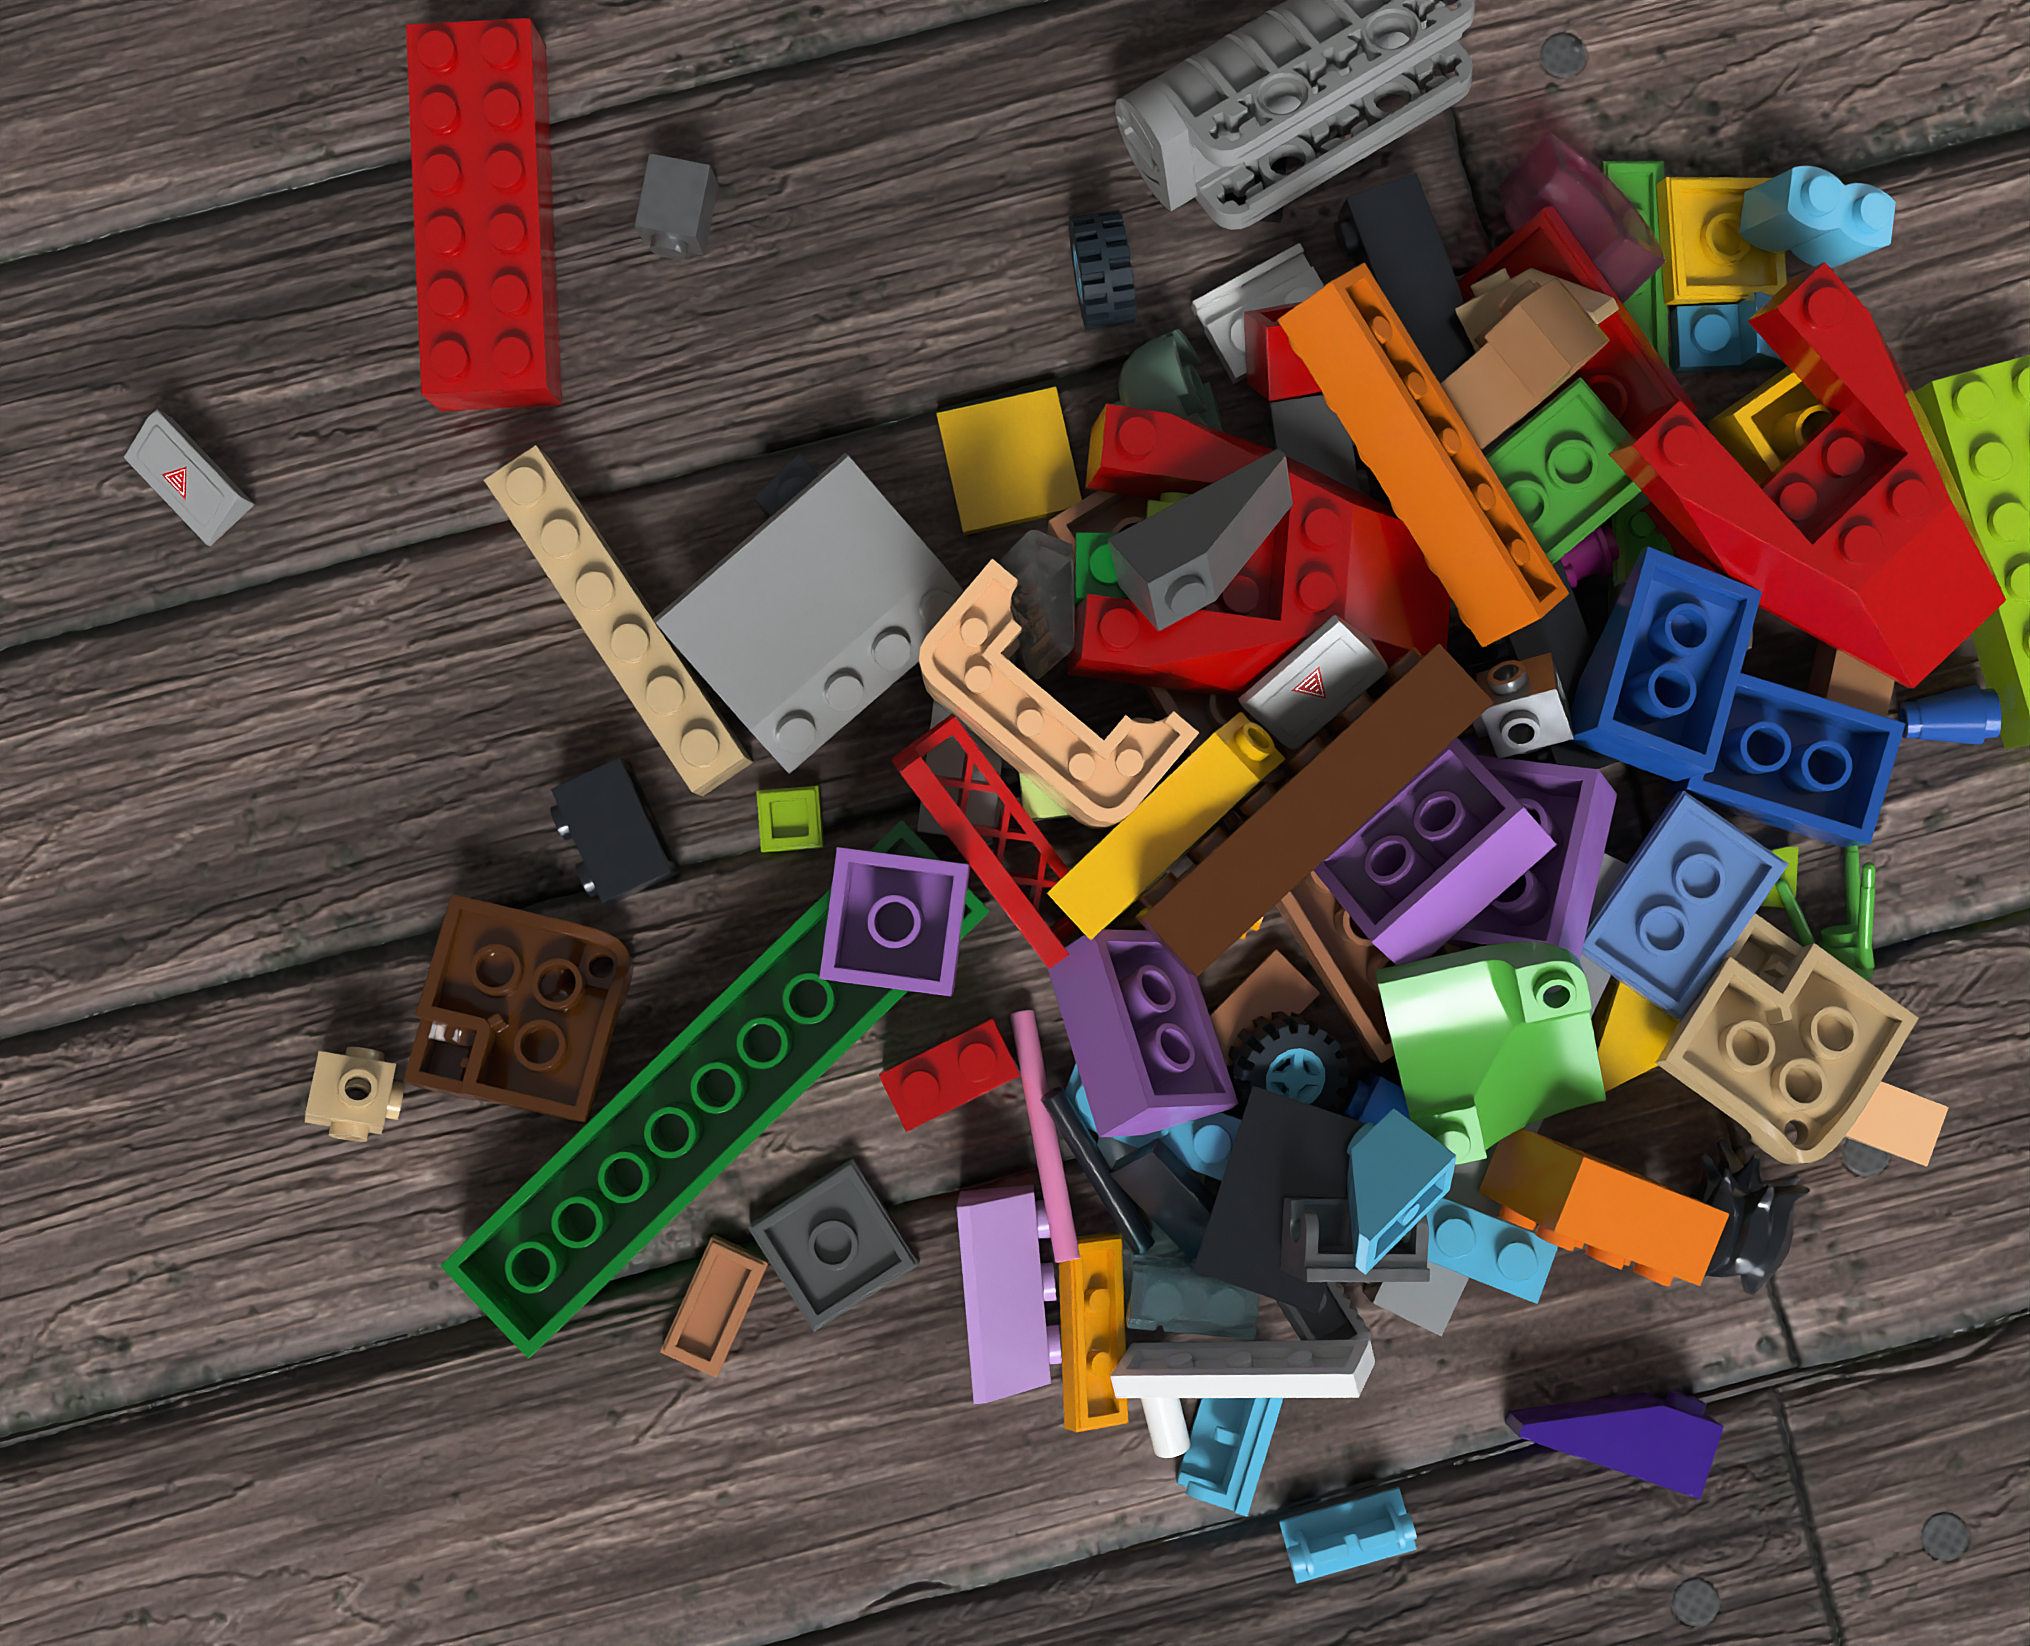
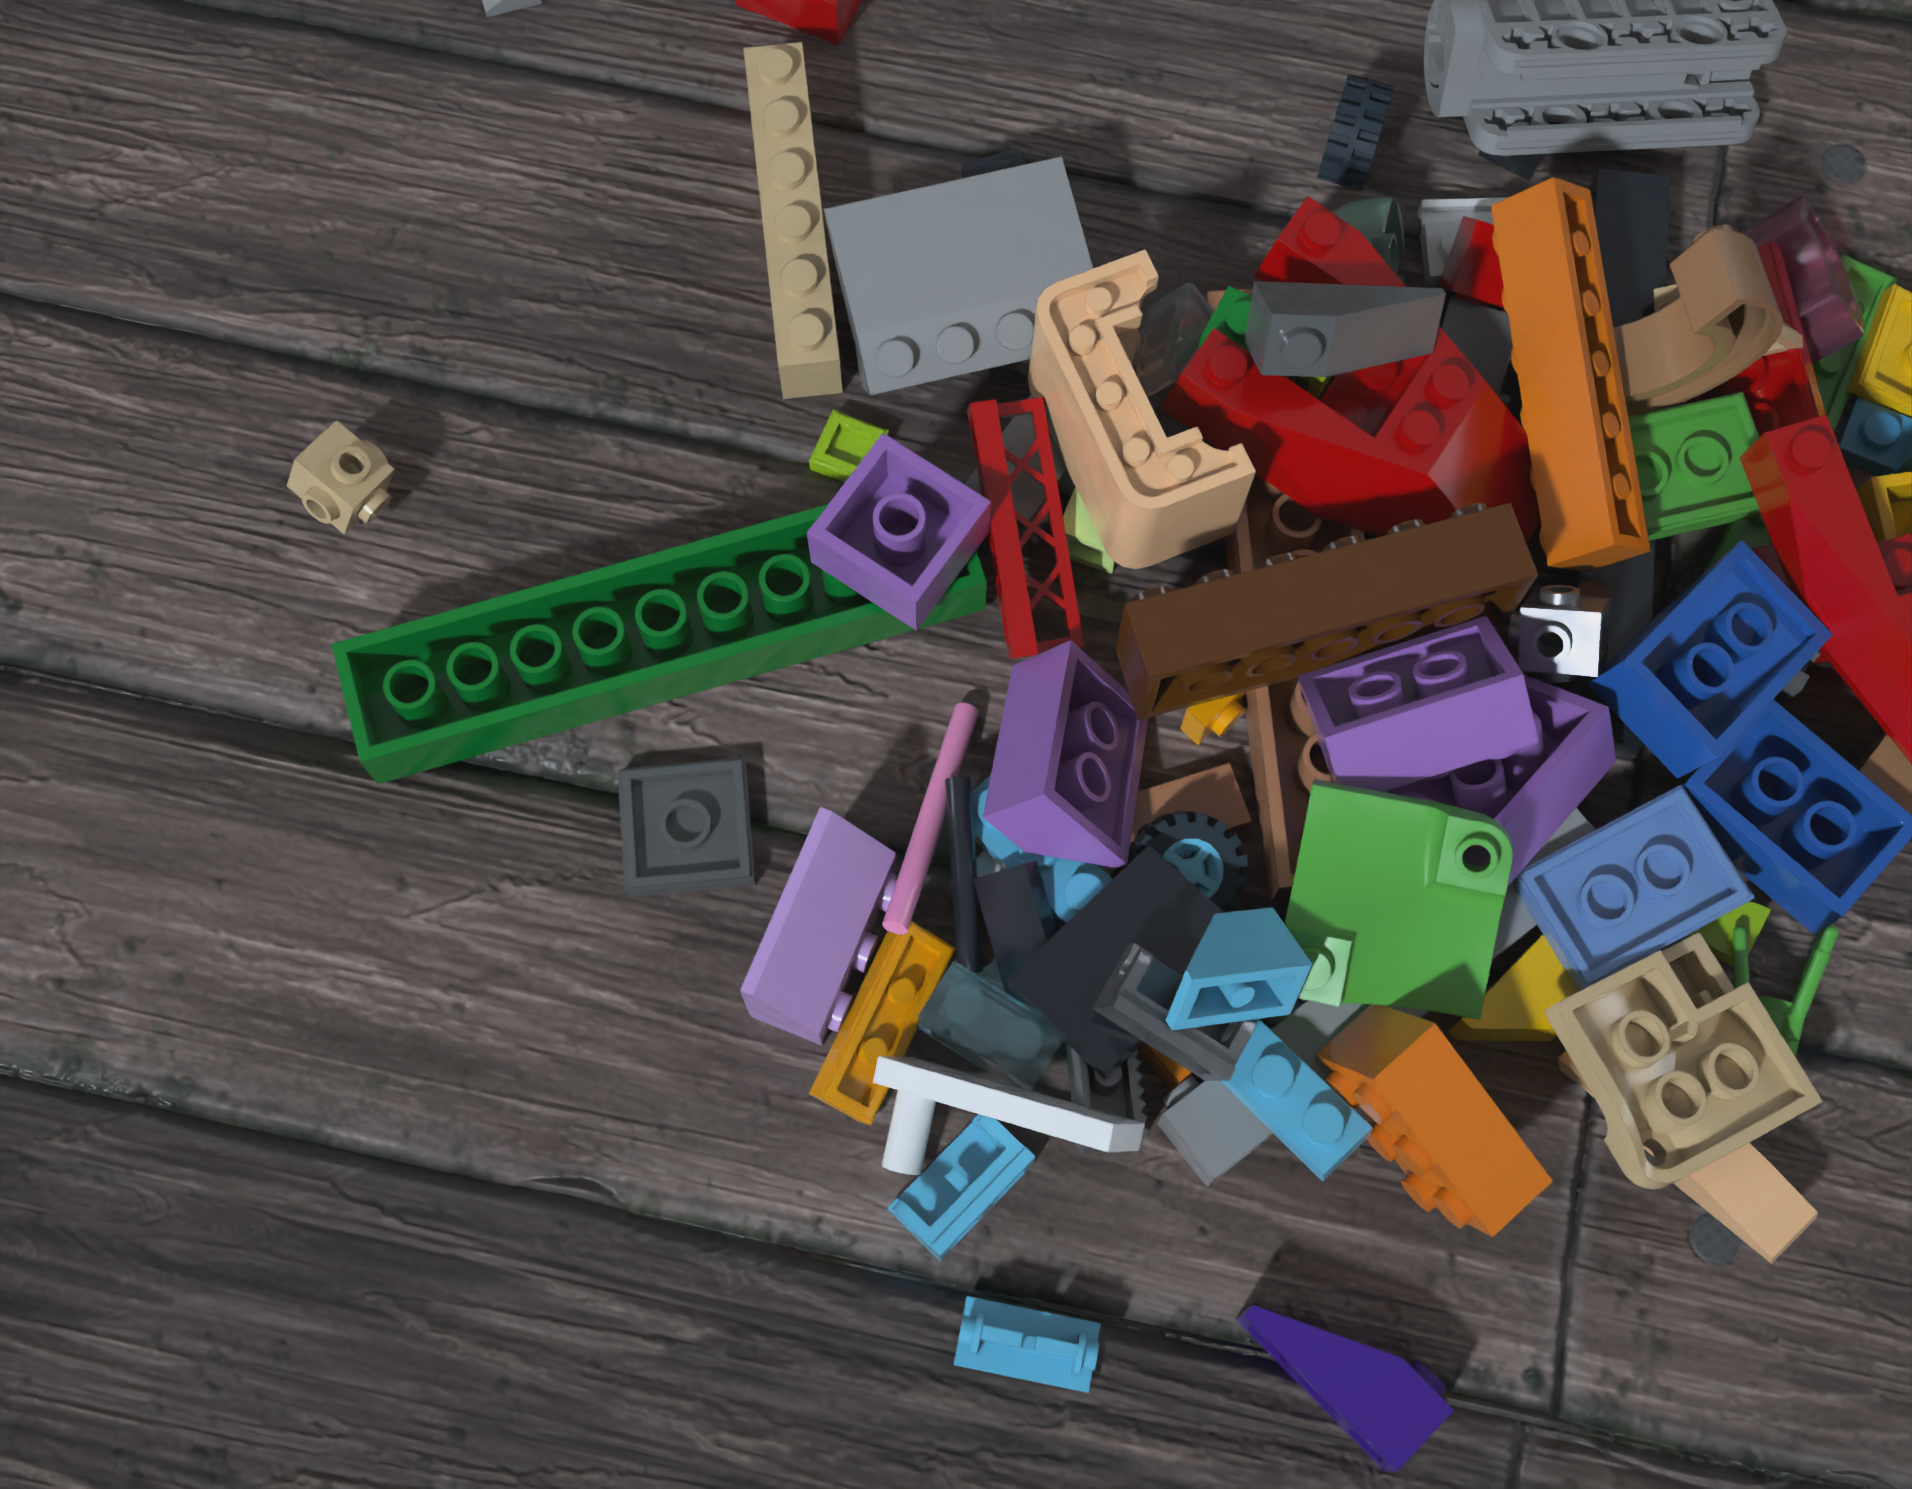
camera: 25 degrees right, 15 degrees down
reddish brown slope [403,894,634,1124] -> none
black brick [550,758,680,904] -> none
nougat tile [660,1235,769,1378] -> none
red brick [879,1016,1020,1132] -> none
yellow tile [936,387,1082,536] -> none
yellow slope [1047,712,1285,940] -> none
light grey slope [1238,615,1388,750] -> none
magenta brick [1560,525,1619,589] -> none
black hair [1689,1139,1810,1295] -> none

